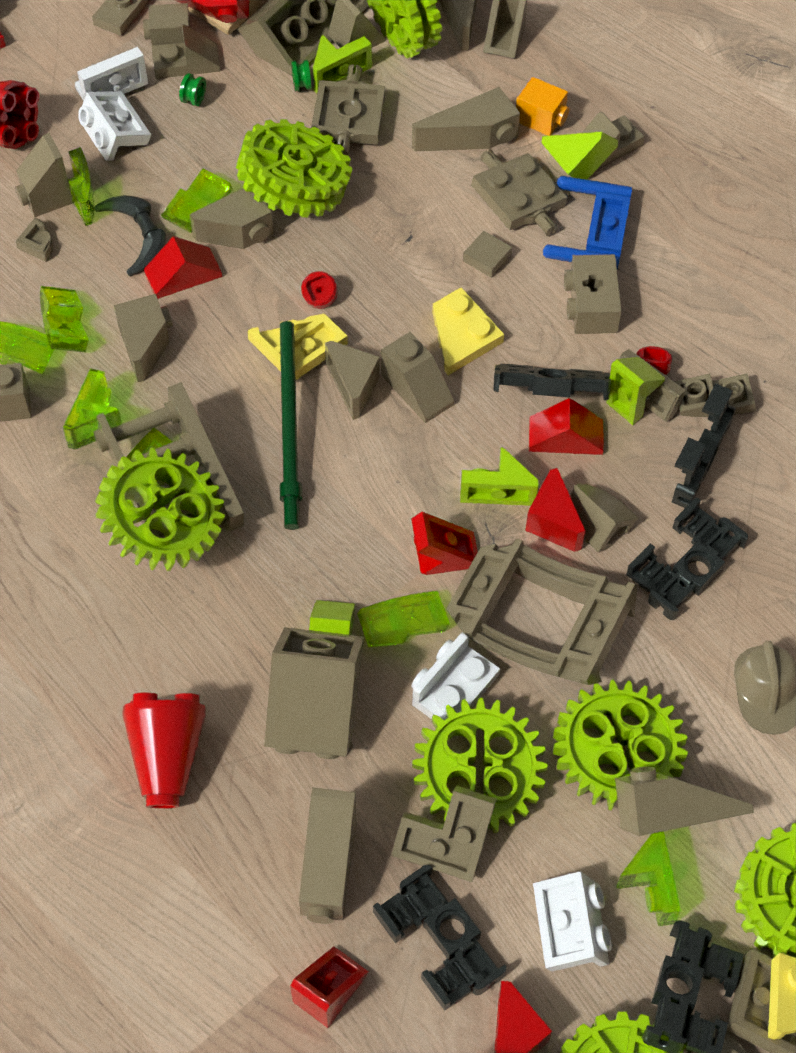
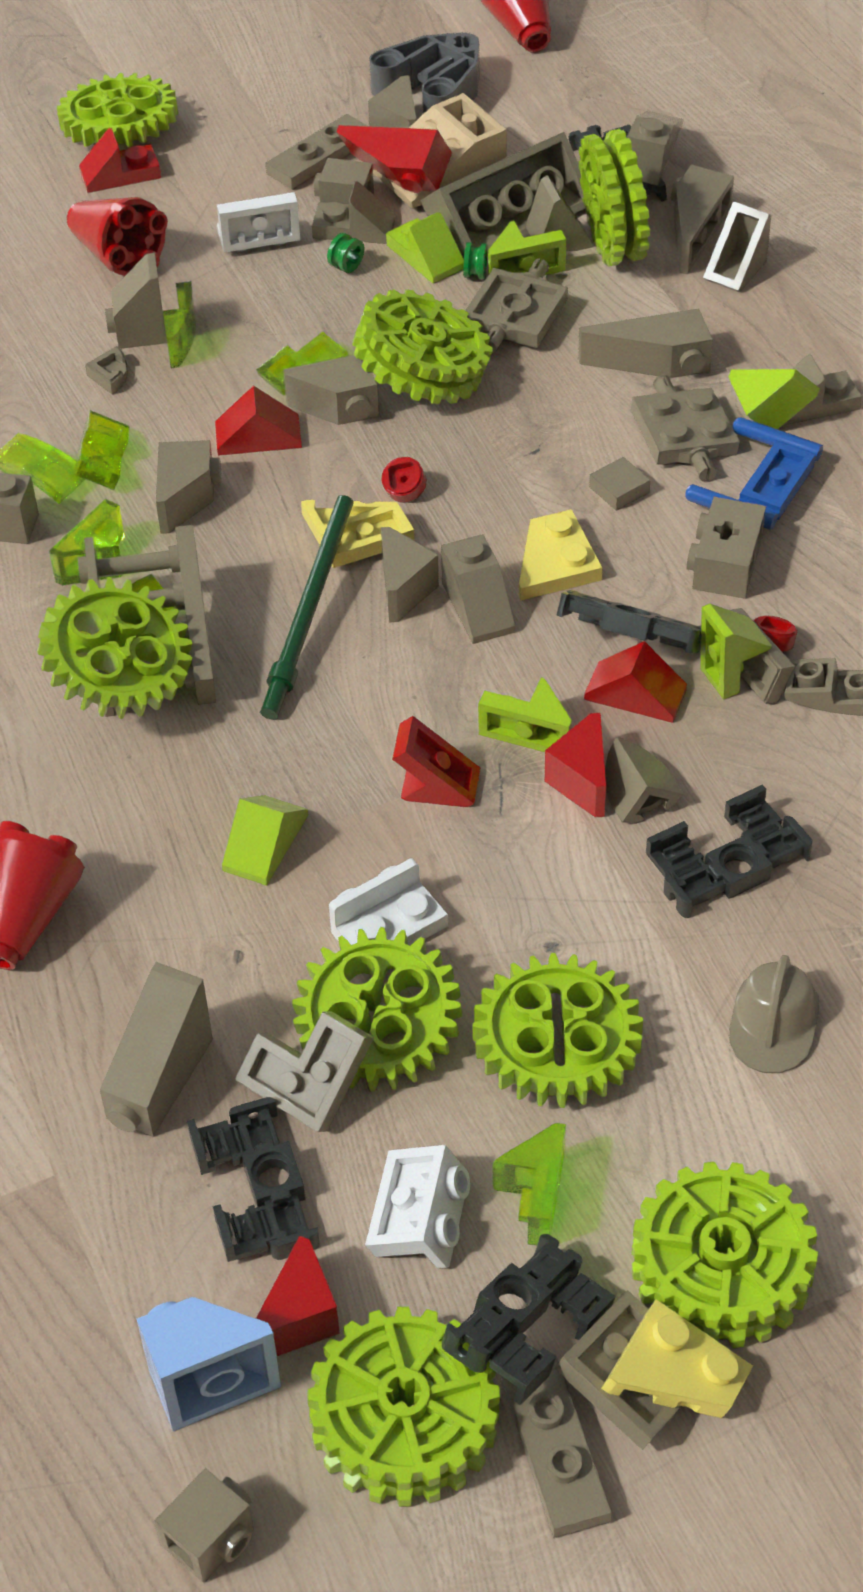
camera: 20 degrees right, 10 degrees down
white bracket [78,91,151,161] -> none
pearl dark grey piece [94,195,166,276] -> none
dark tan slope [264,627,364,759] -> none
red slope [290,946,369,1028] -> none
clear neon green slope [357,591,450,647] -> none
dark tan wedge [446,539,637,685] -> none
light orange brick [516,77,570,136] -> none
dark tan slope [615,767,754,836] -> none
pearl dark grey piece [672,383,736,508] -> none
none -> lime slope [386,212,464,284]

